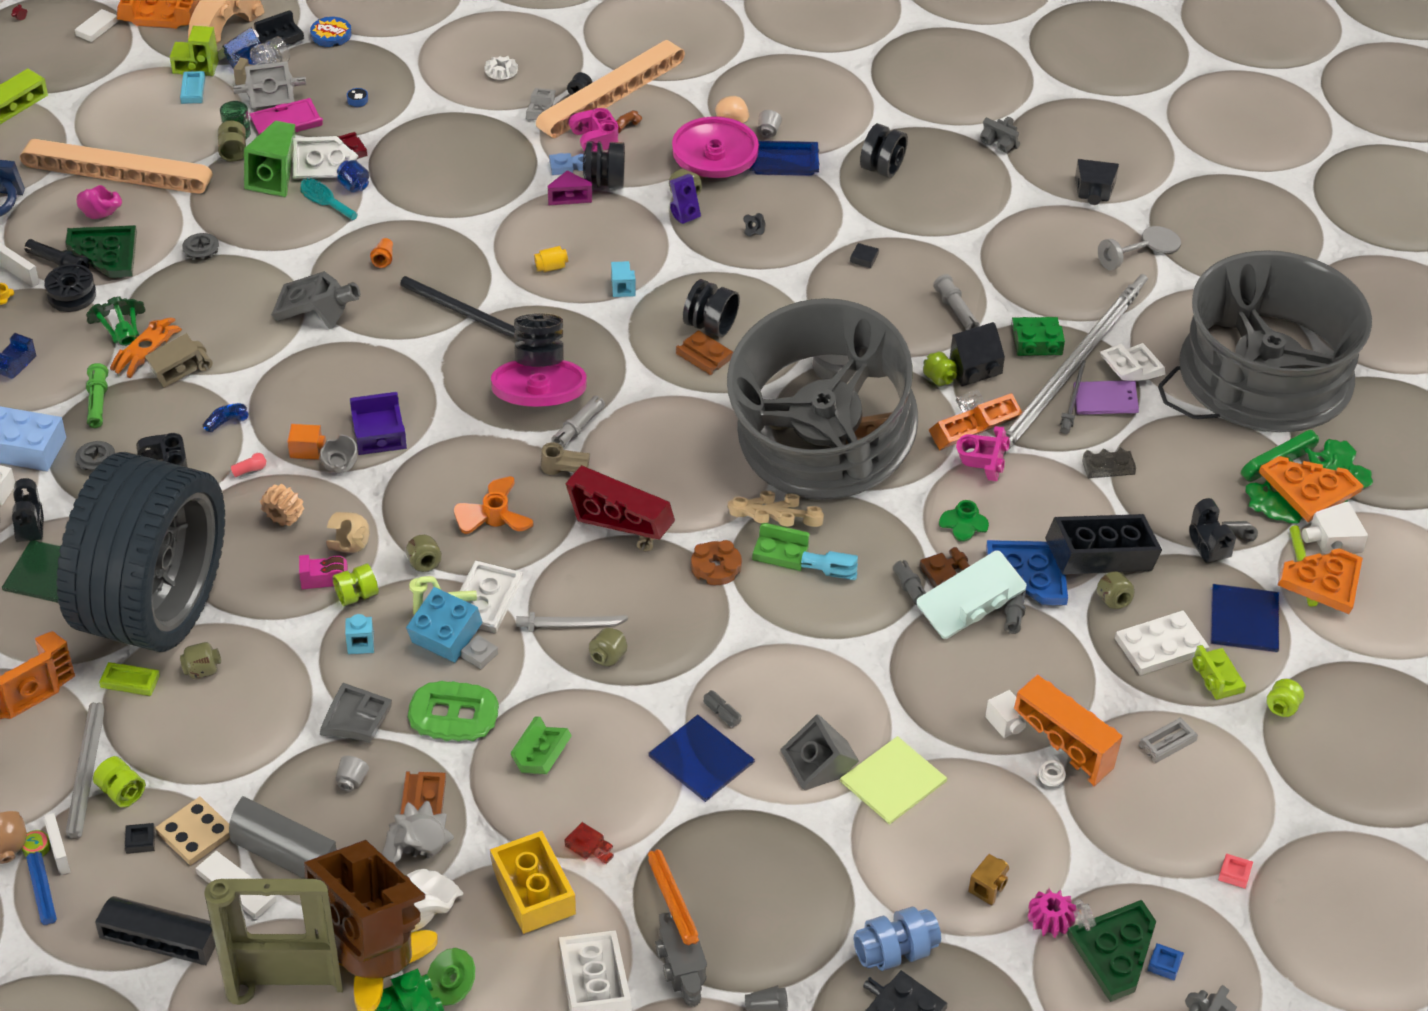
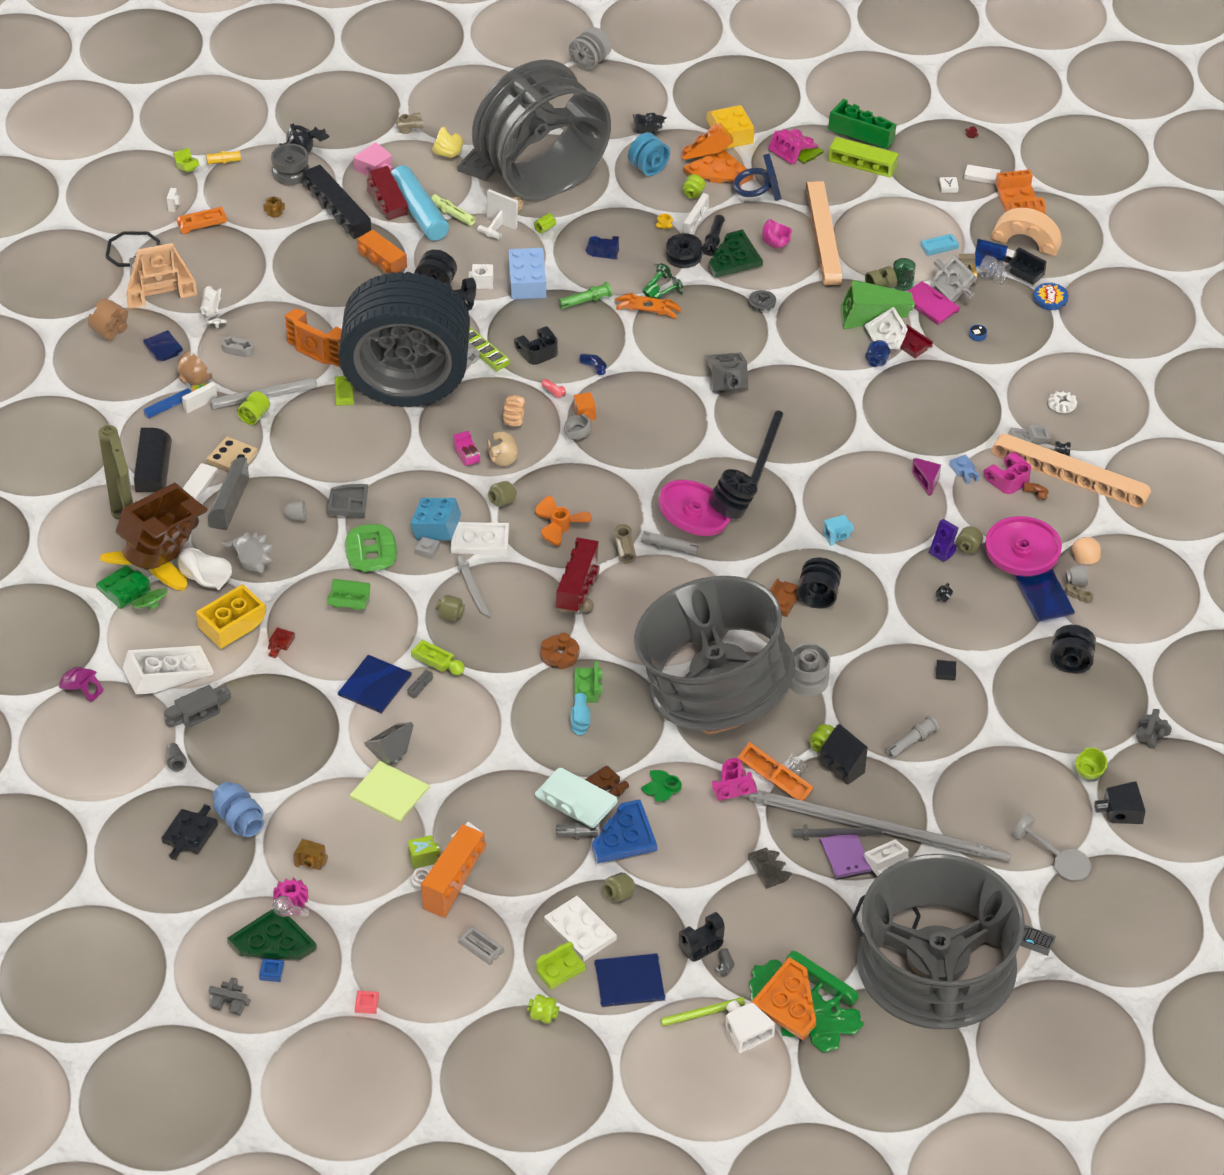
camera: 75 degrees right, 0 degrees up
dark grey gear [75,441,115,472] -> none
black tile [125,823,155,854] -> none
dark tan hinge [145,333,213,388] -> none
lime brick [170,26,219,76] -> none
olive head [180,642,221,679] -> none
teal piece [300,178,358,220] -> none
lime wheel [332,563,379,606] -> none
medium azure brick [345,614,374,654] -> none
dark purple panel [350,392,407,455] -> none
orange cone [370,238,393,268] -> none
dark orange plate [400,771,446,815] -> none
yellowish green piece [409,576,477,615] -> none
yellow brick [534,246,569,273] -> none
black wheel [583,141,625,188] -> none
orange axle [648,849,699,946] -> none
tan plant [727,490,824,527] -> none
dark grey pin [893,560,927,605] -> none
green plate [1011,317,1065,356] -> none
black brick [1045,514,1162,575] -> none
orange plate [1277,548,1363,614] -> none
none -> lime brick [408,835,440,869]
none -> lime plate [411,639,465,675]
none -> white tile [939,177,959,193]
none -> dark tan piece [1065,583,1094,603]
none -> lime hair [1075,747,1108,780]

